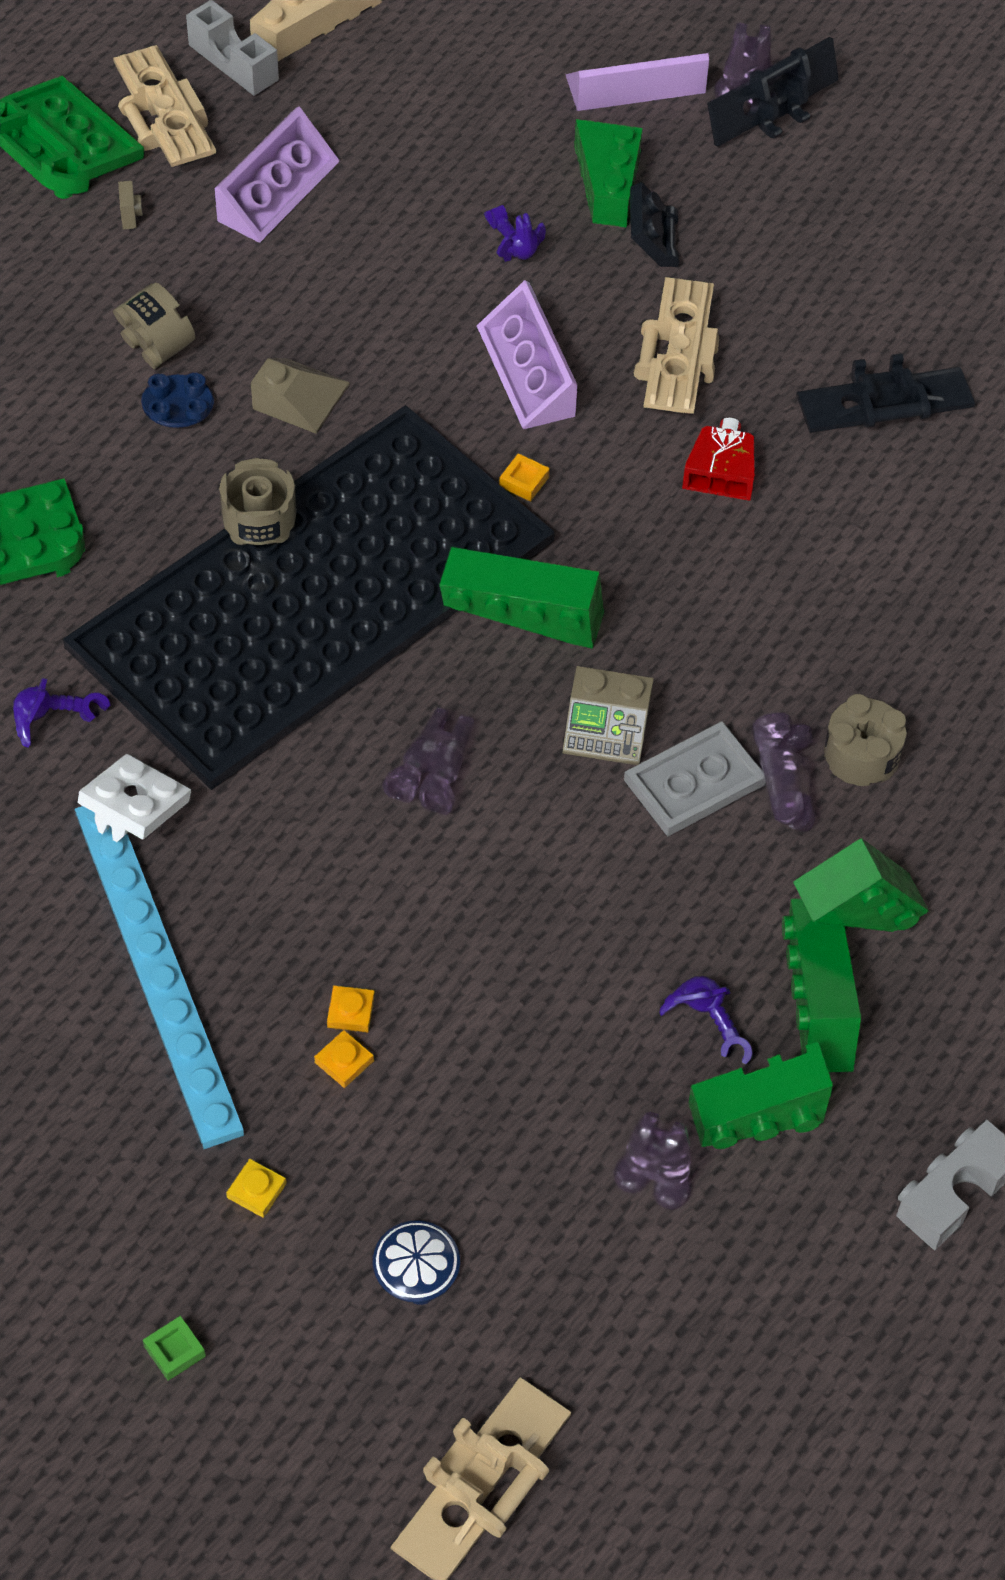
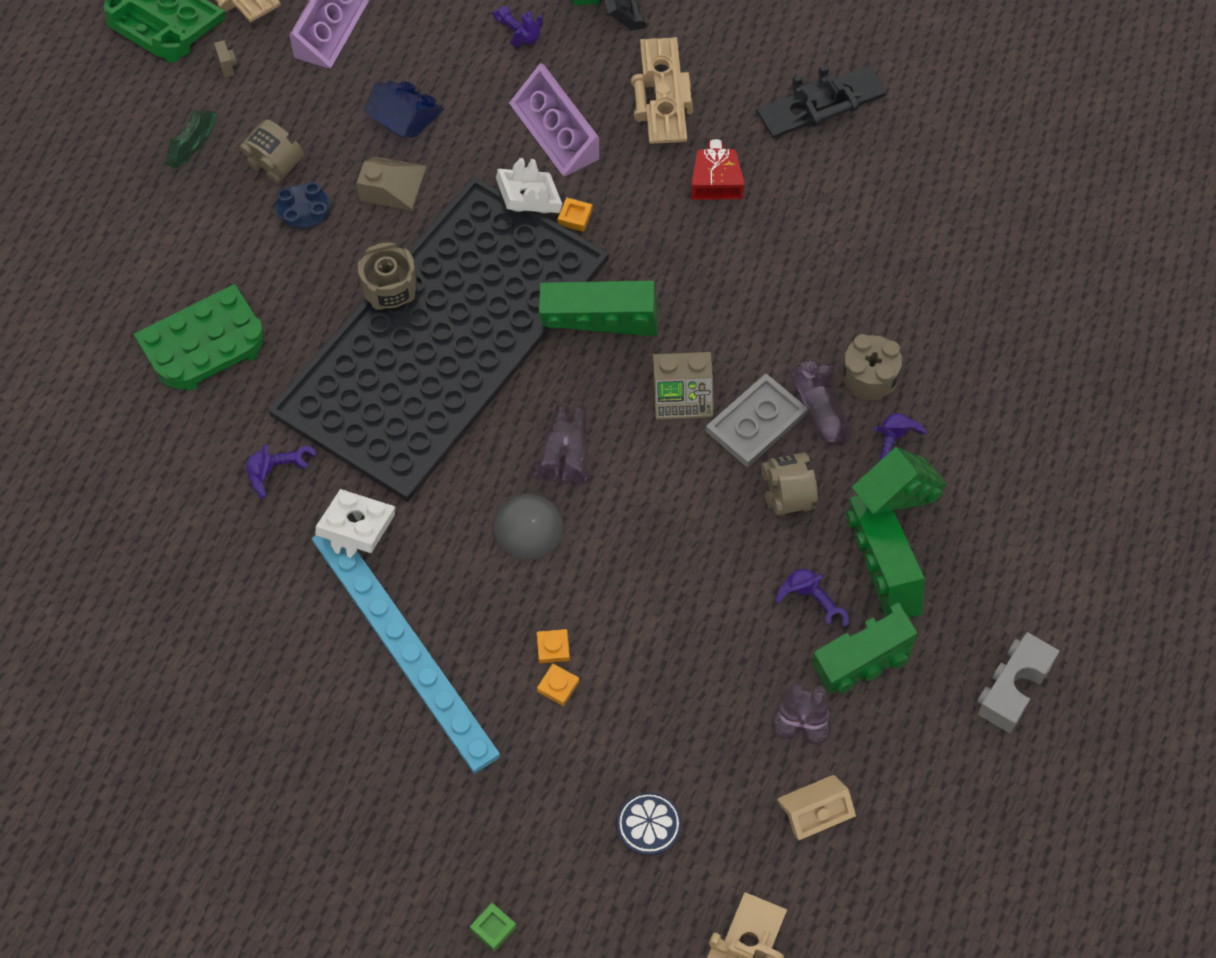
camera: 10 degrees left, 5 degrees up
yellow plate [226,1159,286,1218] -> none
none -> clear green tile [166,110,217,168]
none -> clear blue slope [363,80,444,138]
none -> dark grey piece [493,494,564,560]
none -> white piece [496,158,562,213]
none -> dark tan brick [761,452,818,516]
none -> tan panel [778,775,856,840]
none -> dark purple piece [873,413,927,467]

